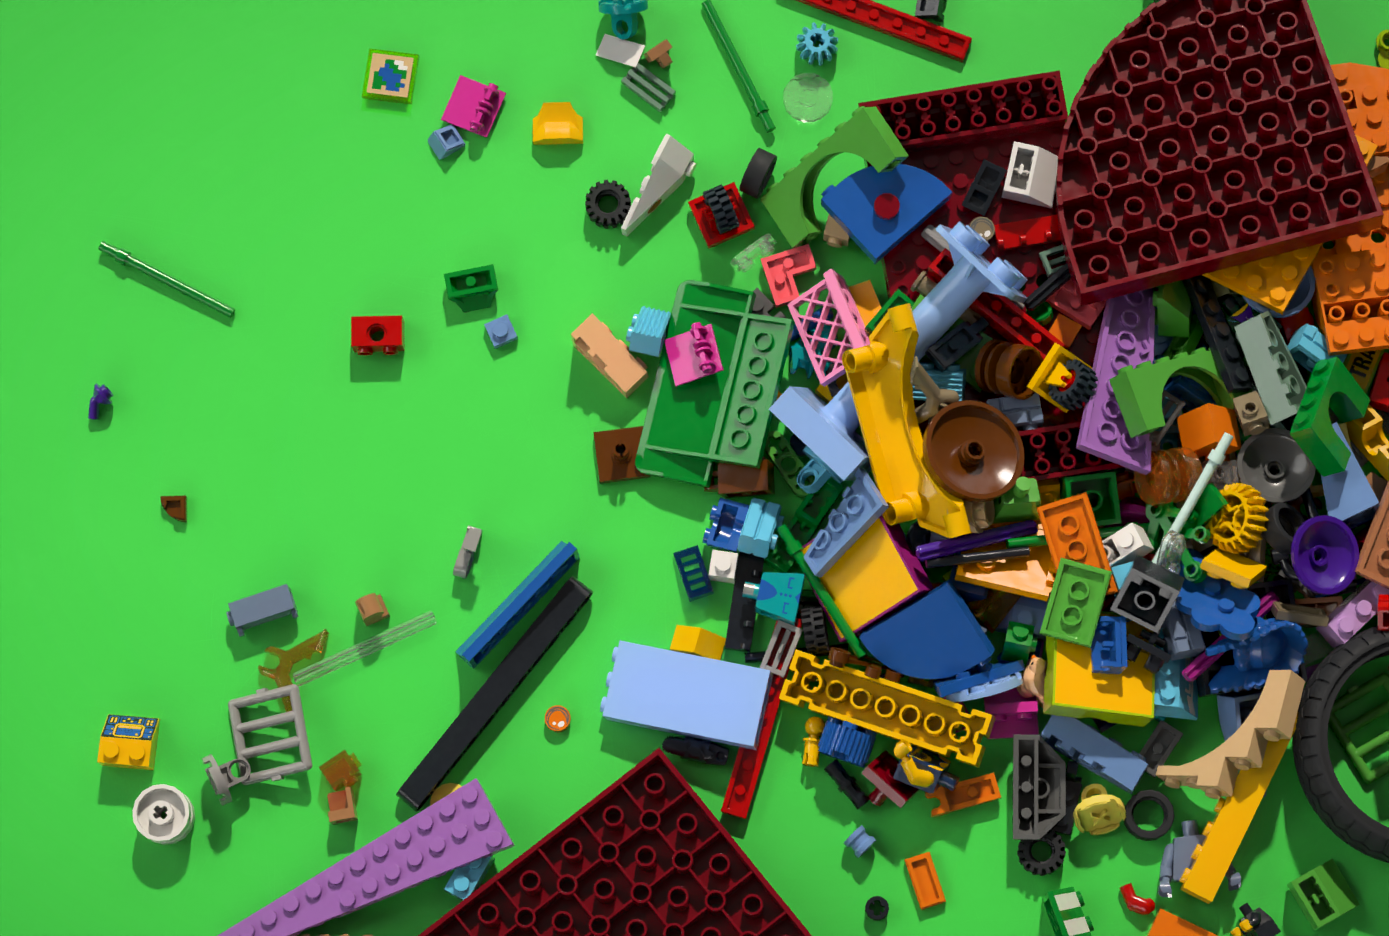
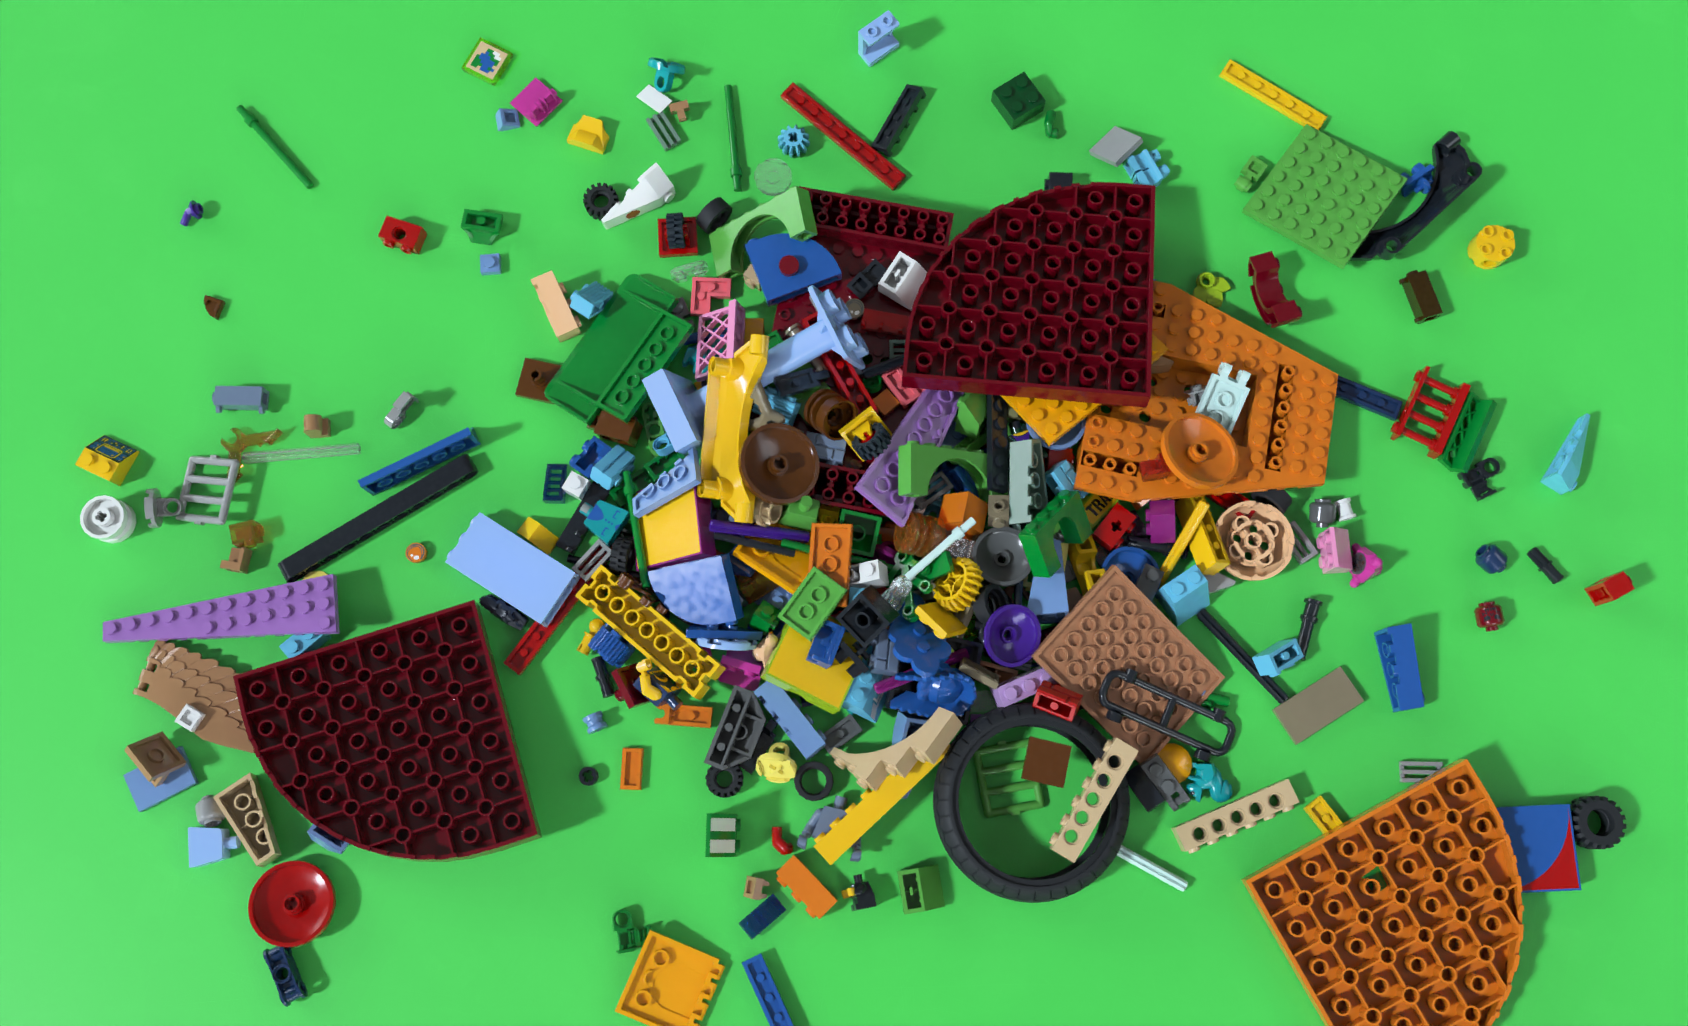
camera: 15 degrees right, 0 degrees up
dark pink hinge [664,322,723,387] -> none

